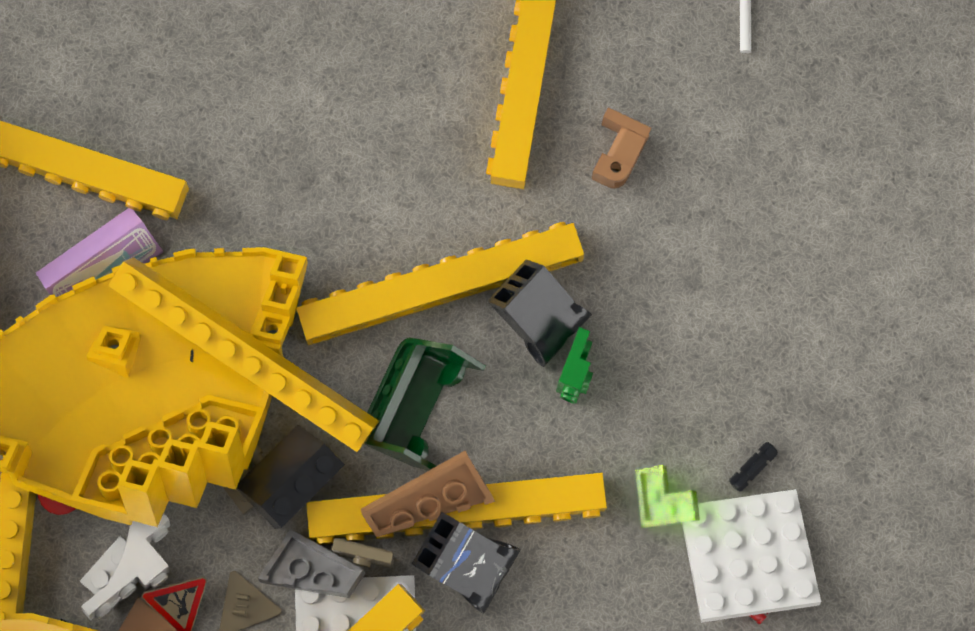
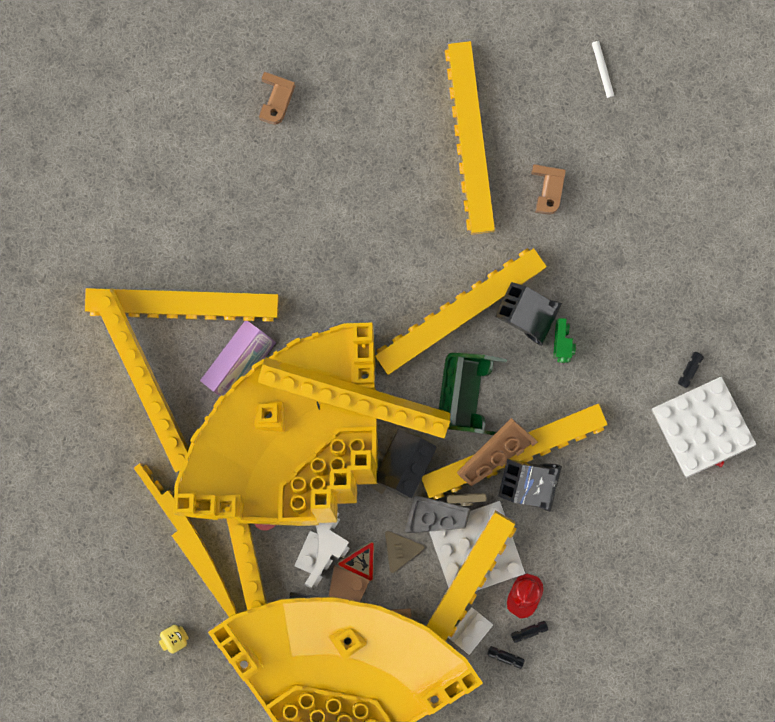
camera: 15 degrees left, 10 degrees up
clear neon green plate [635,465,700,529] -> none

